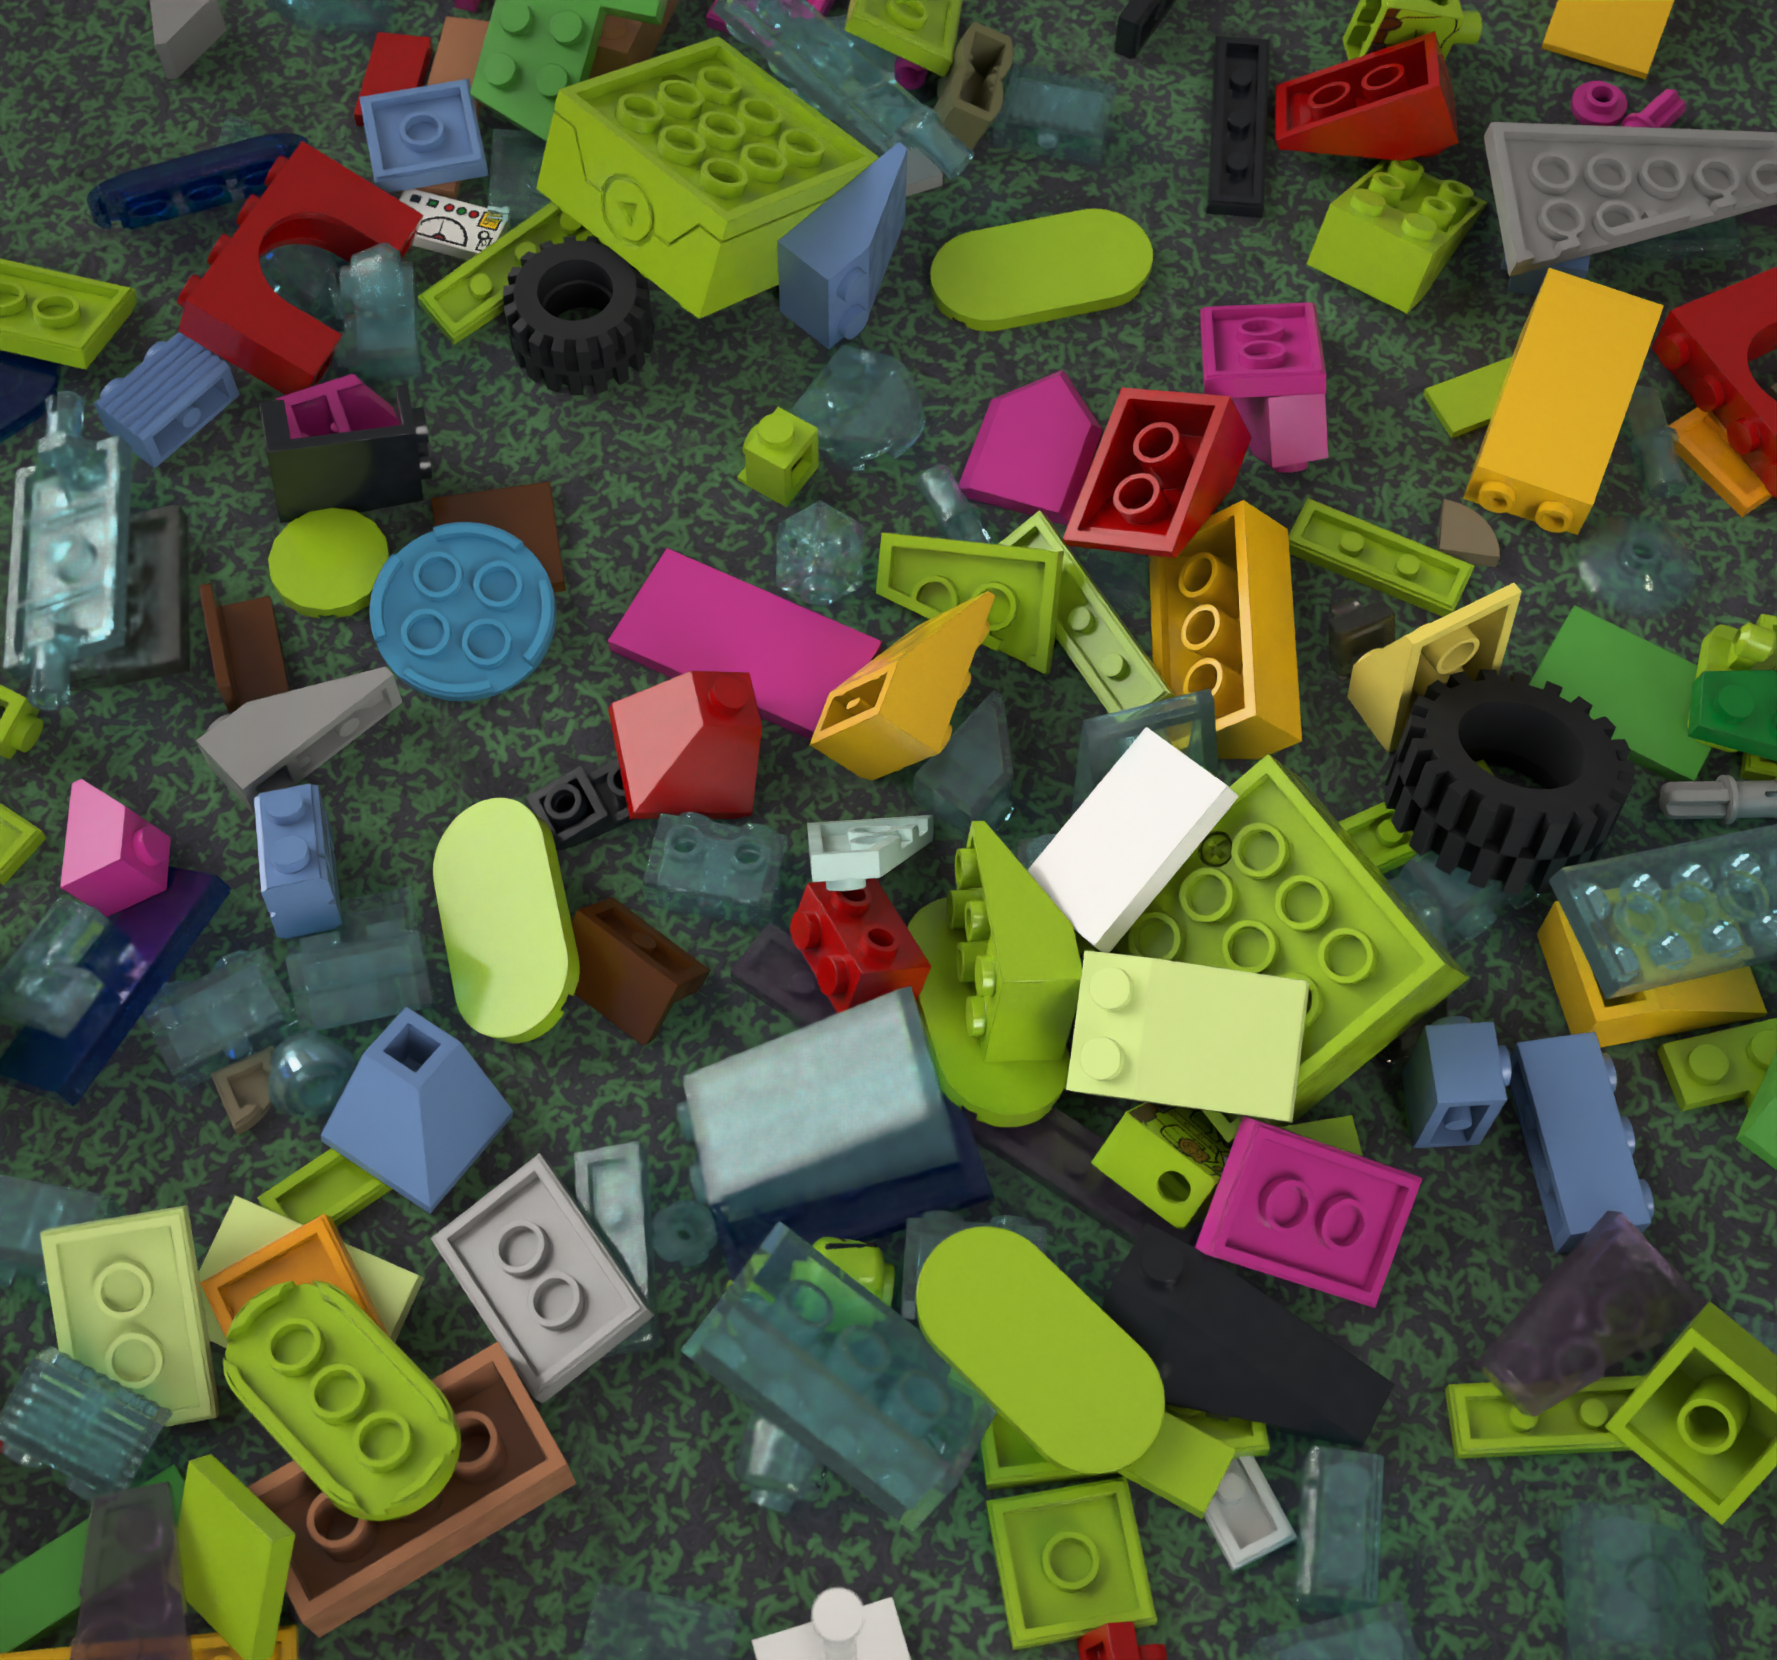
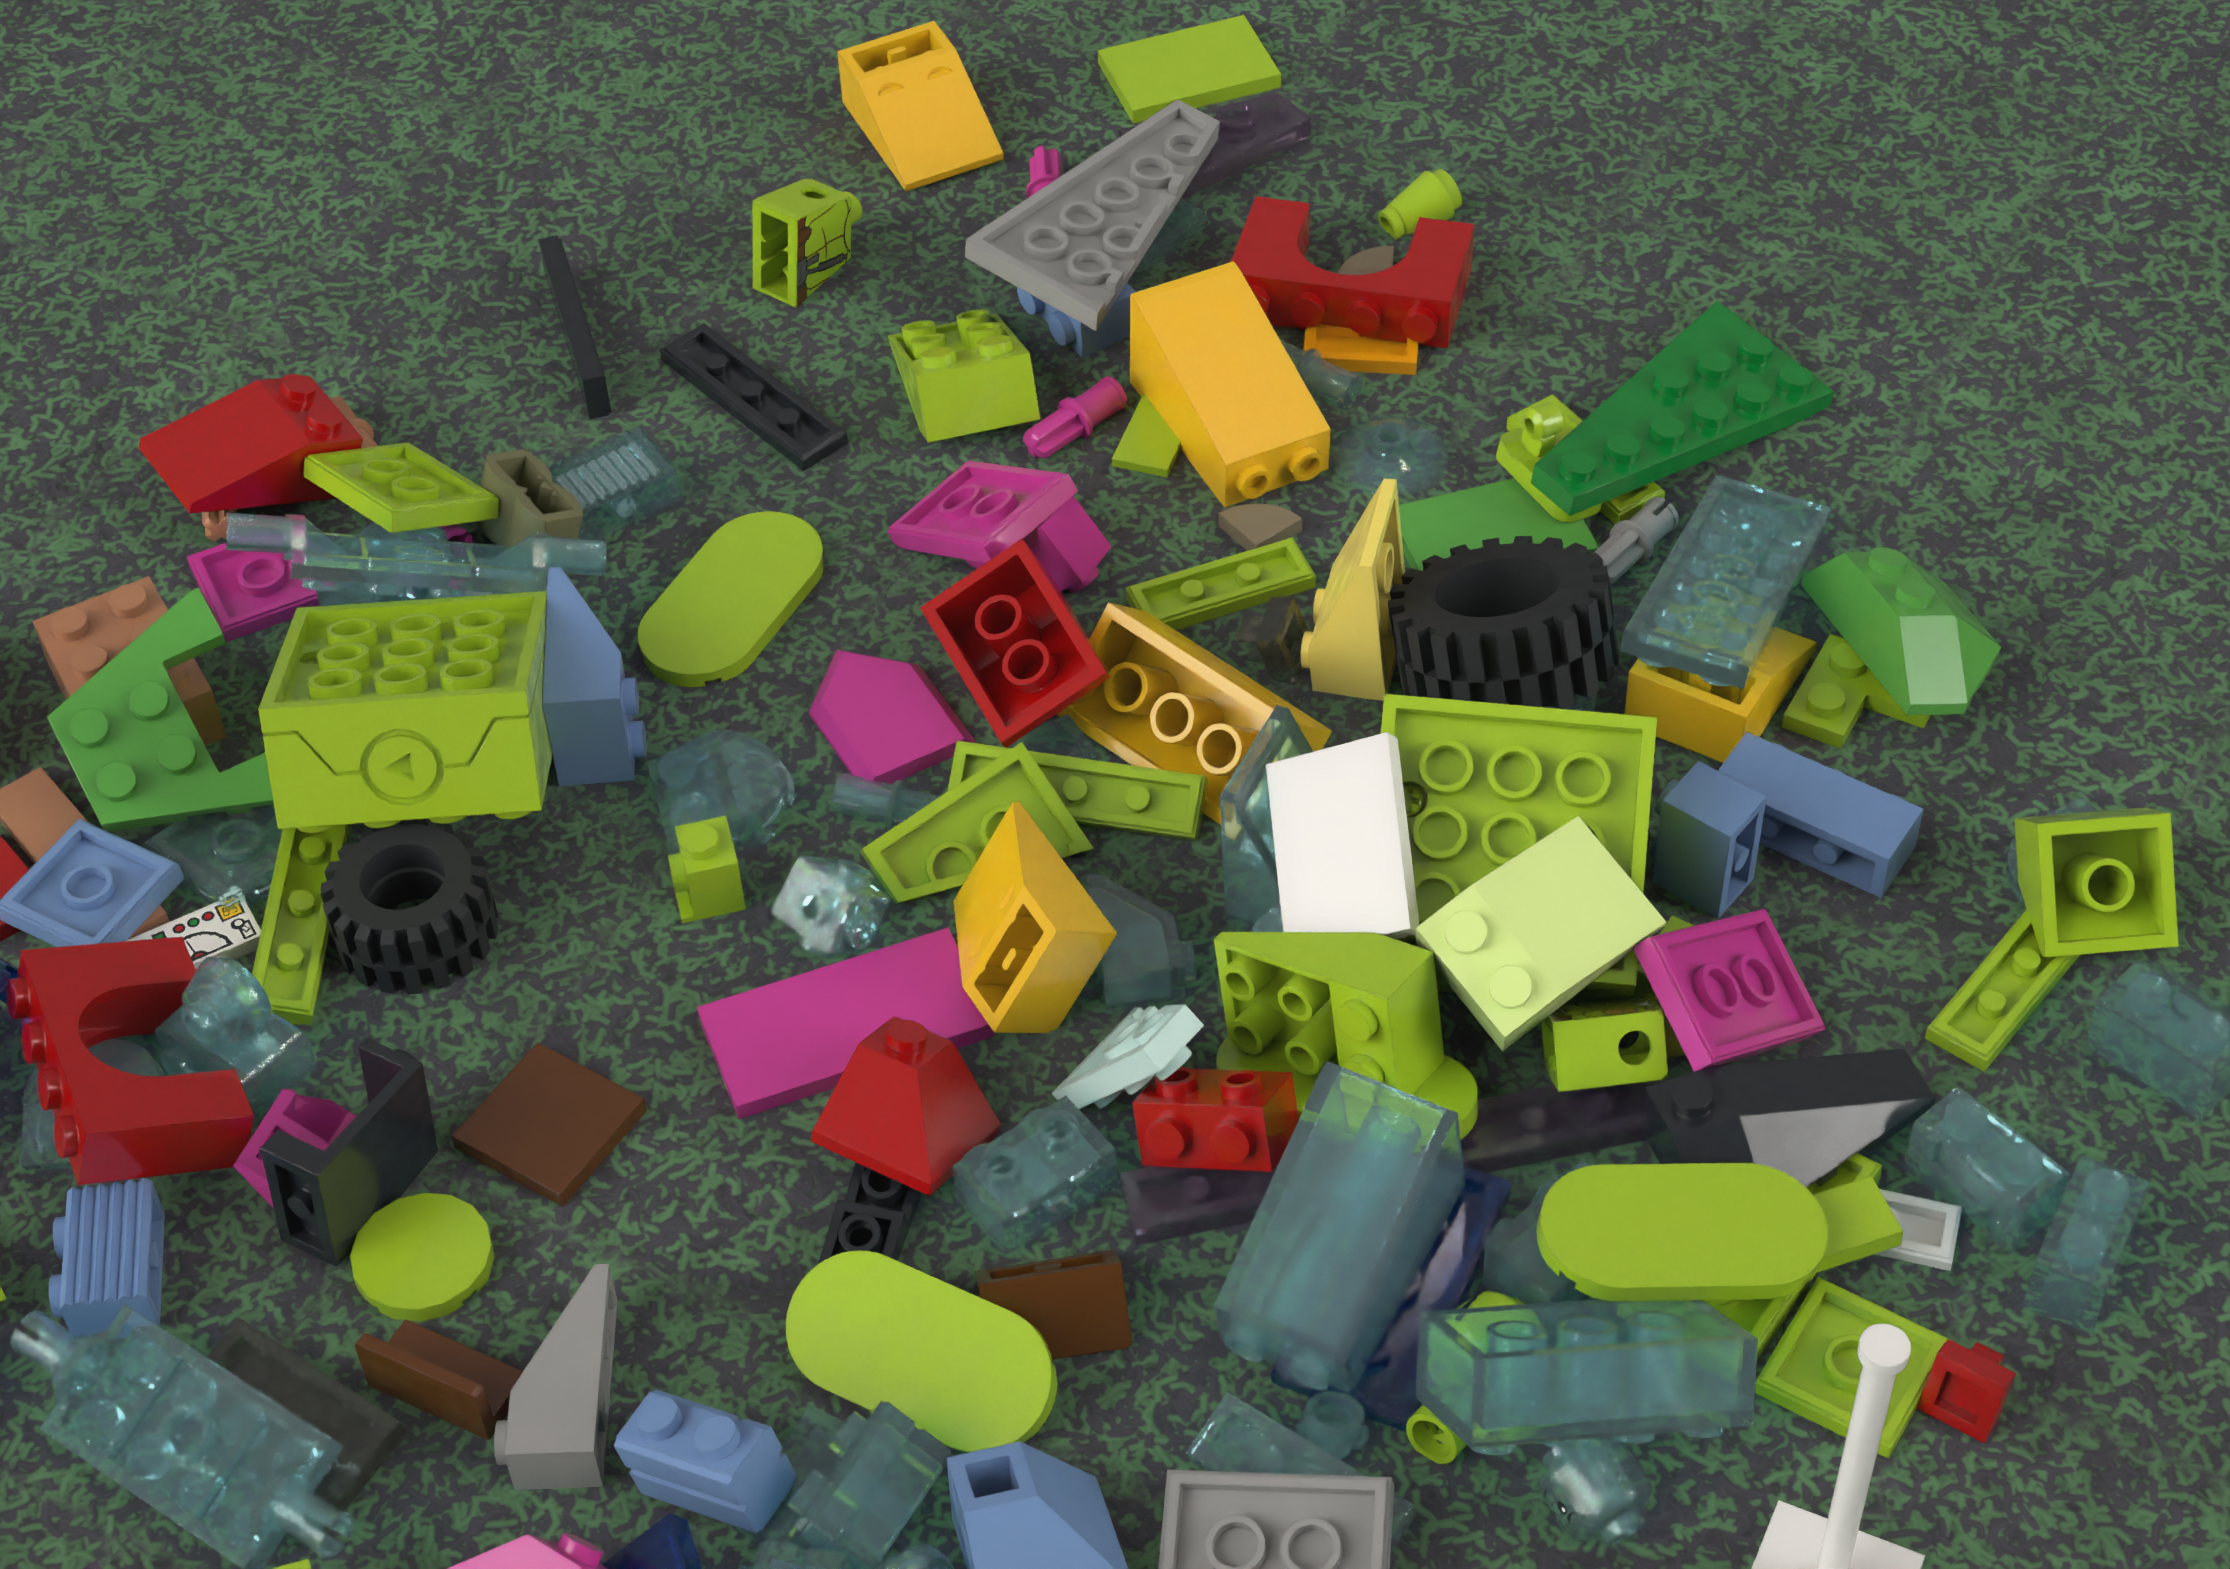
camera: 45 degrees left, 15 degrees down
dark azure tile [370,522,557,701] -> none
red slope [1276,31,1459,161] -> none
wing [1474,1210,1707,1417] -> none
dark pink plate [1570,81,1627,126] -> none
none -> dark pink axle [1023,376,1127,459]

